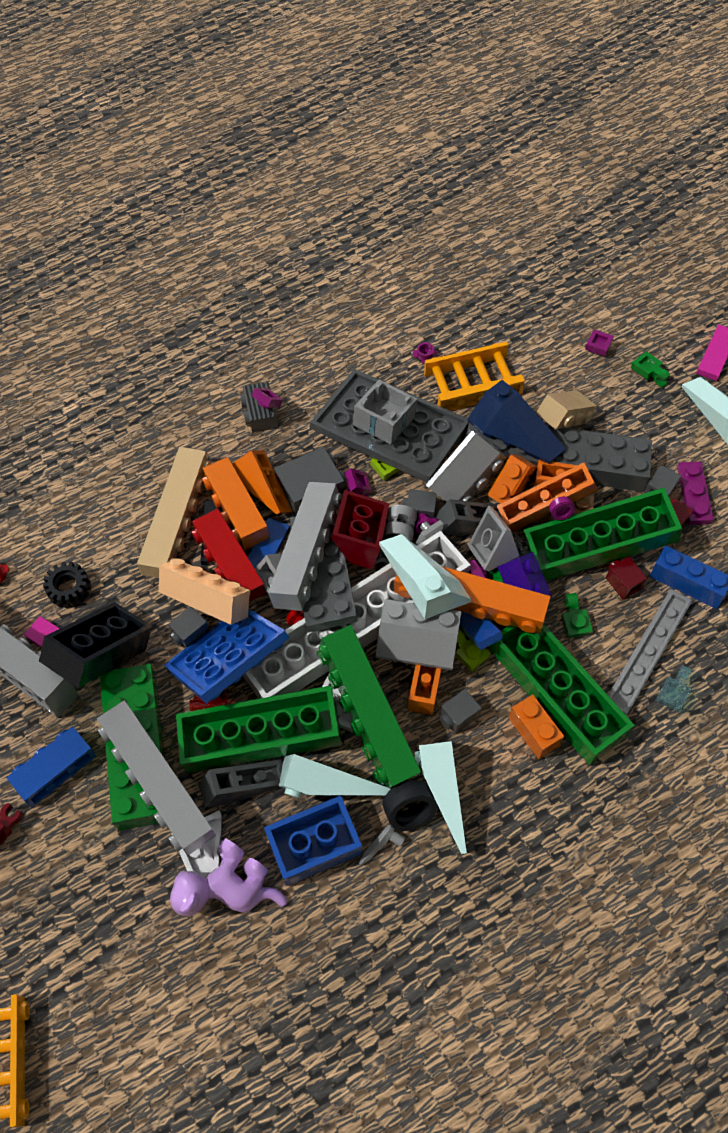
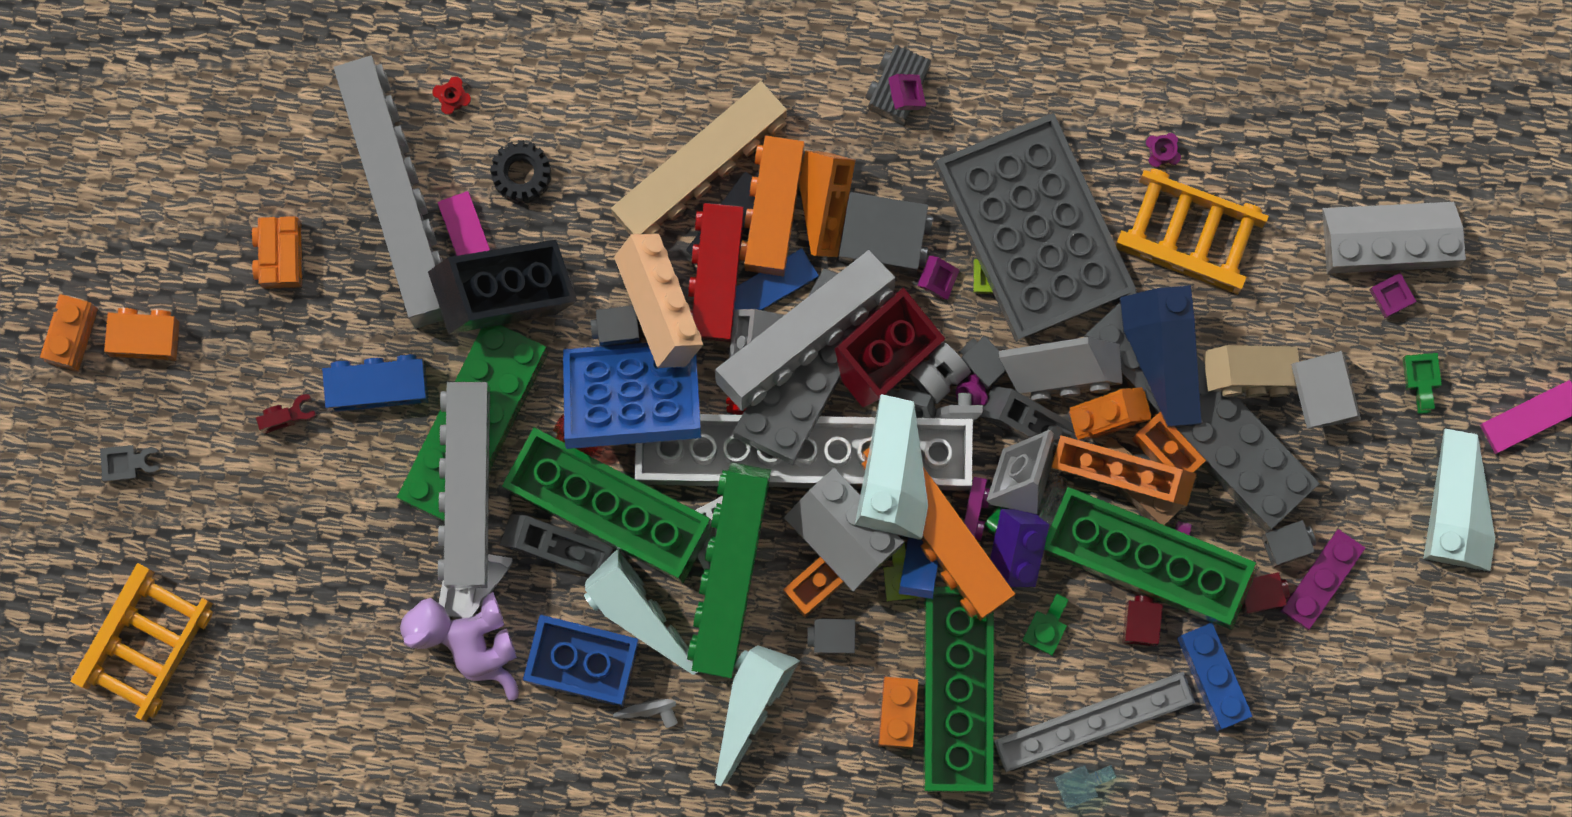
camera: 35 degrees right, 20 degrees up
light grey container [353,380,417,444] -> none
black tyre [382,780,438,831] -> none
magenta tile [549,496,575,520] -> none
none -> light grey slope [1291,351,1361,429]
none -> light grey slope [1322,202,1466,274]

